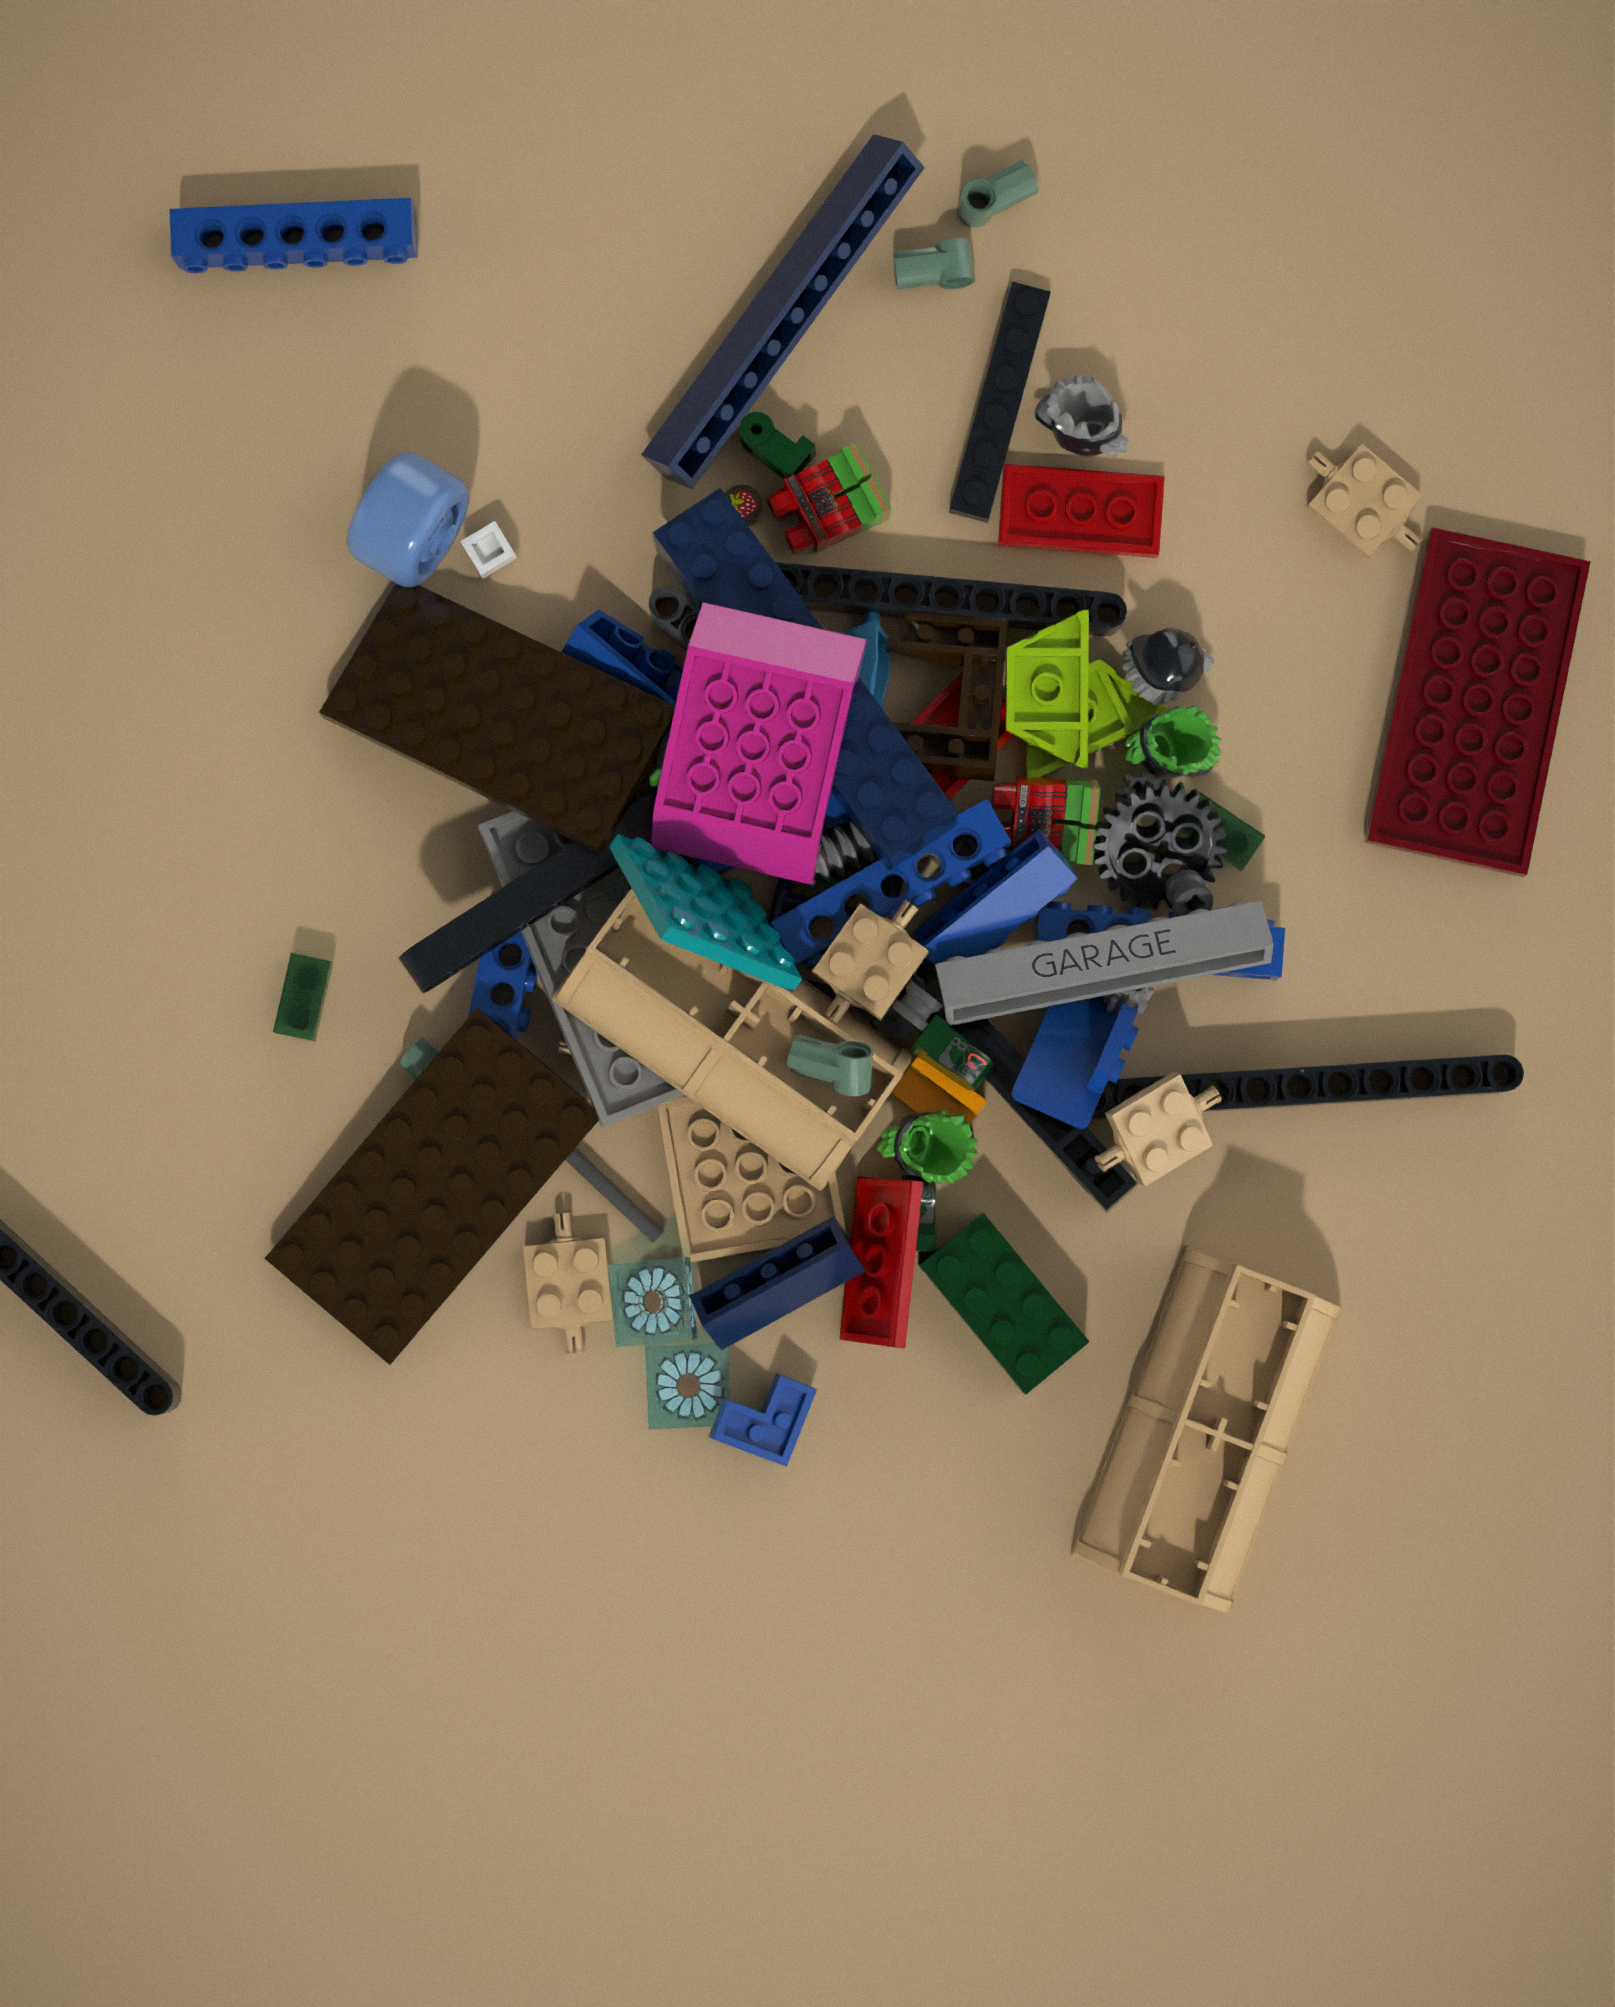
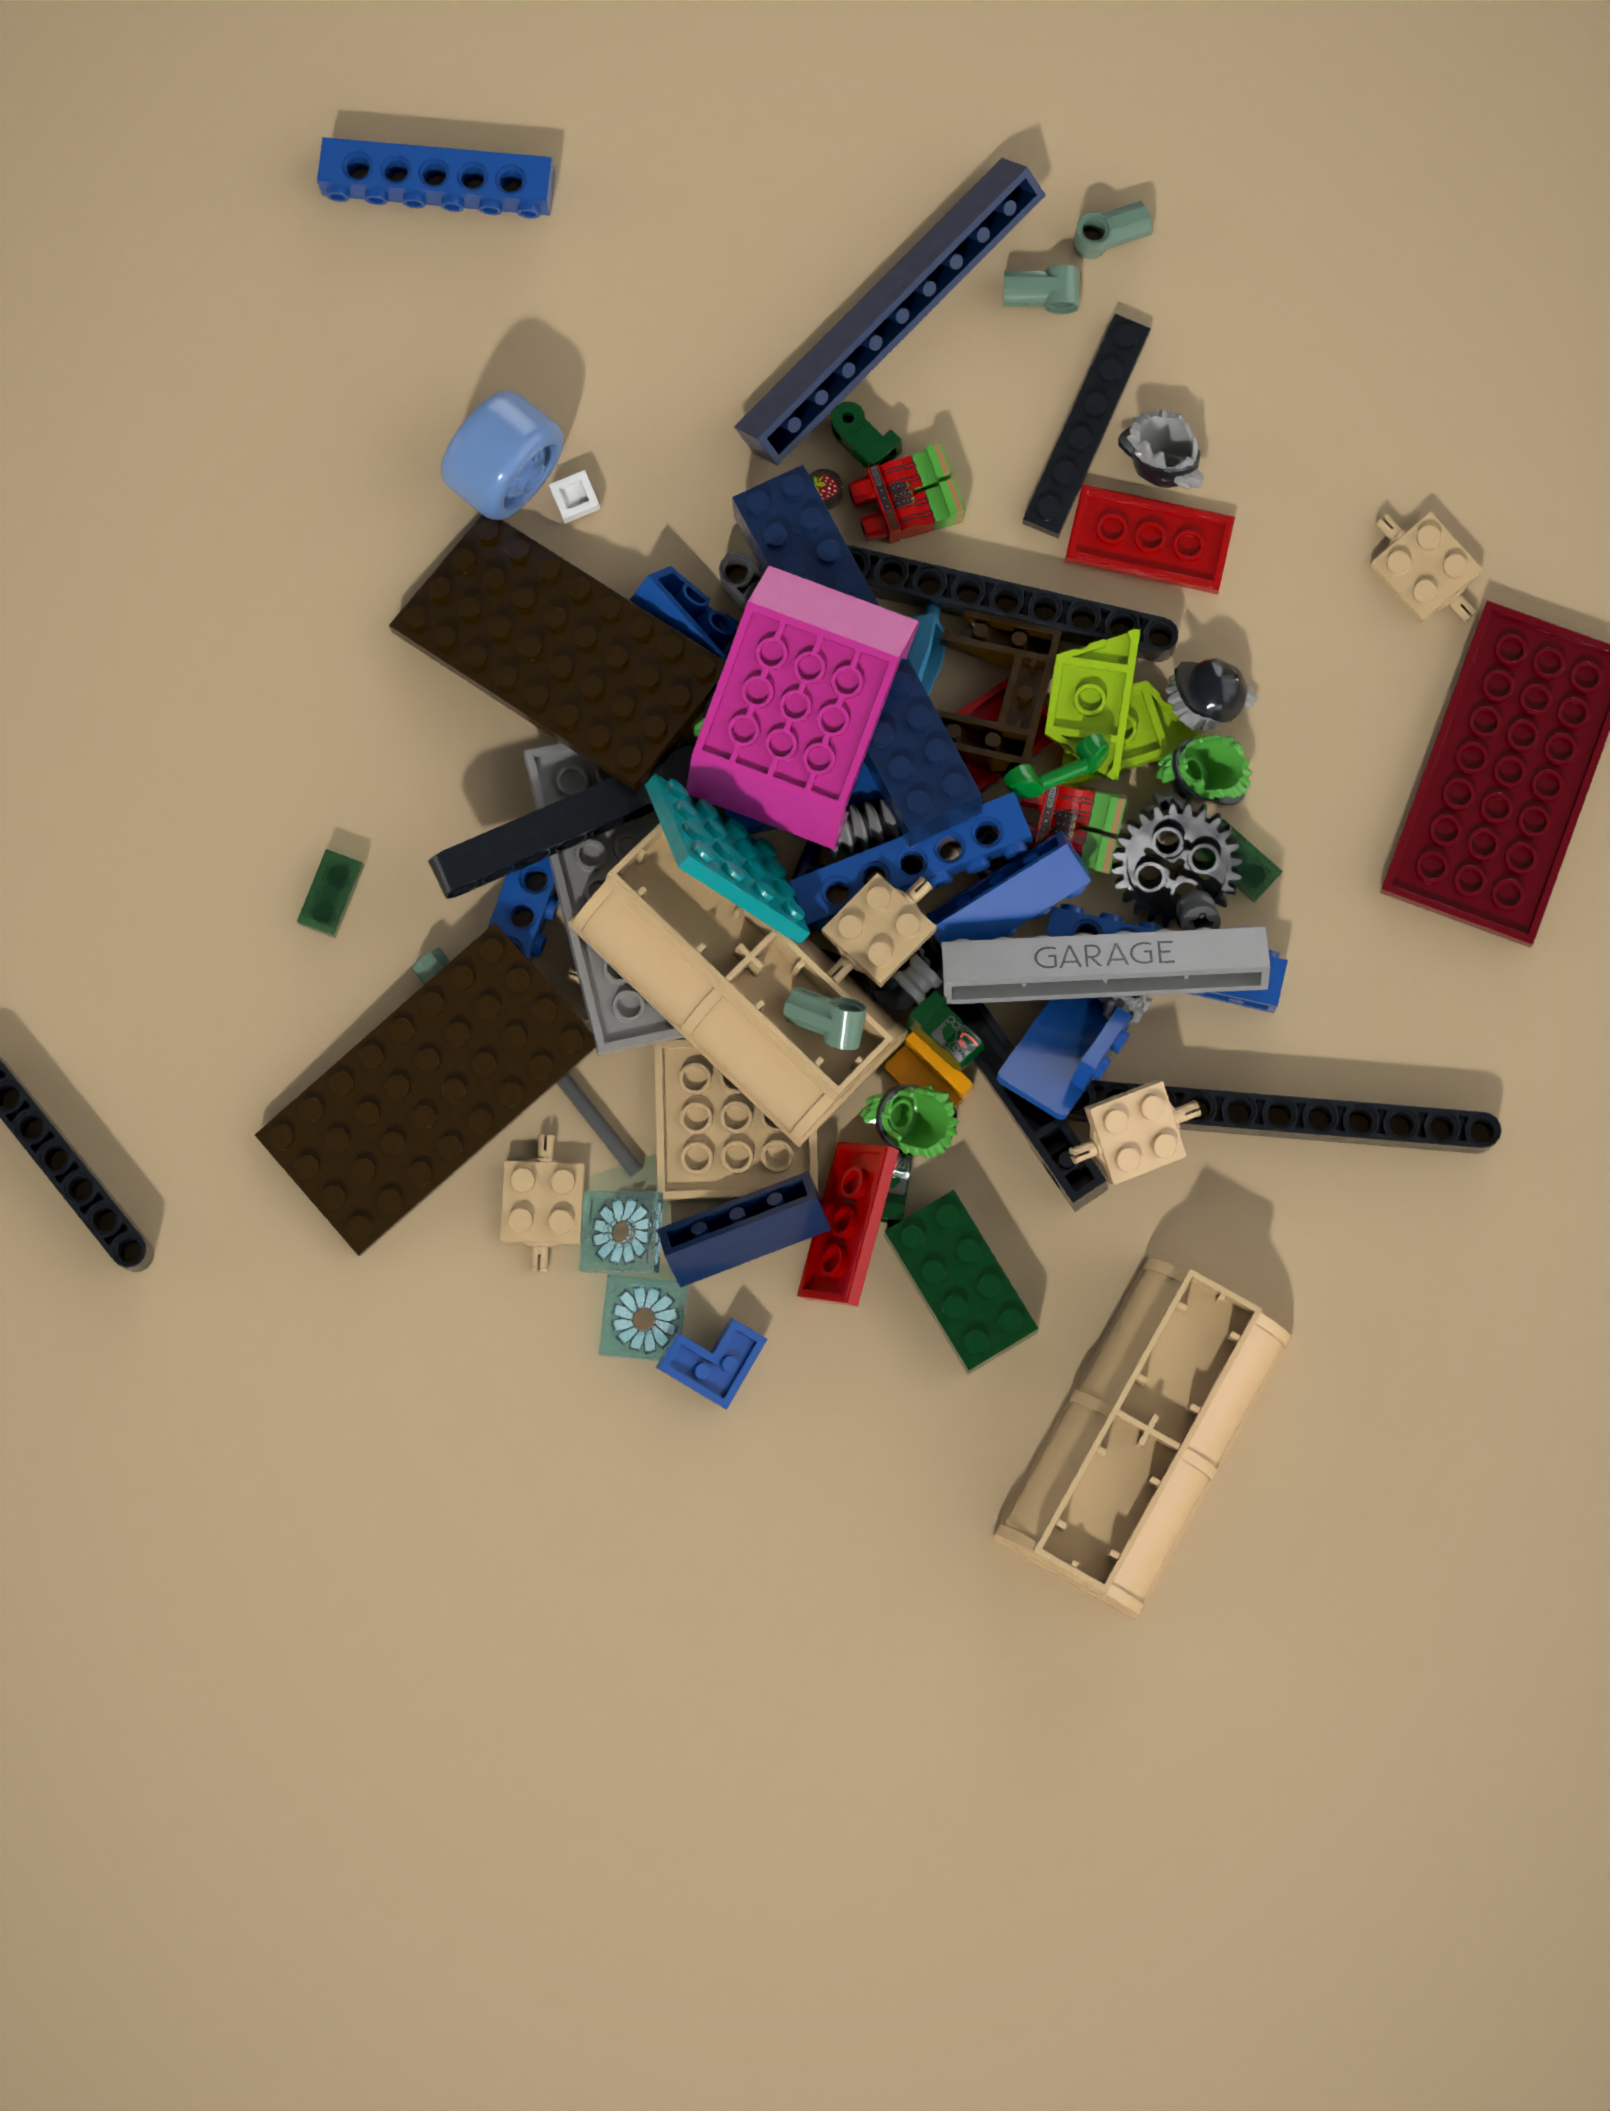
camera: 15 degrees right, 5 degrees down
none -> green bar [1004,733,1110,799]

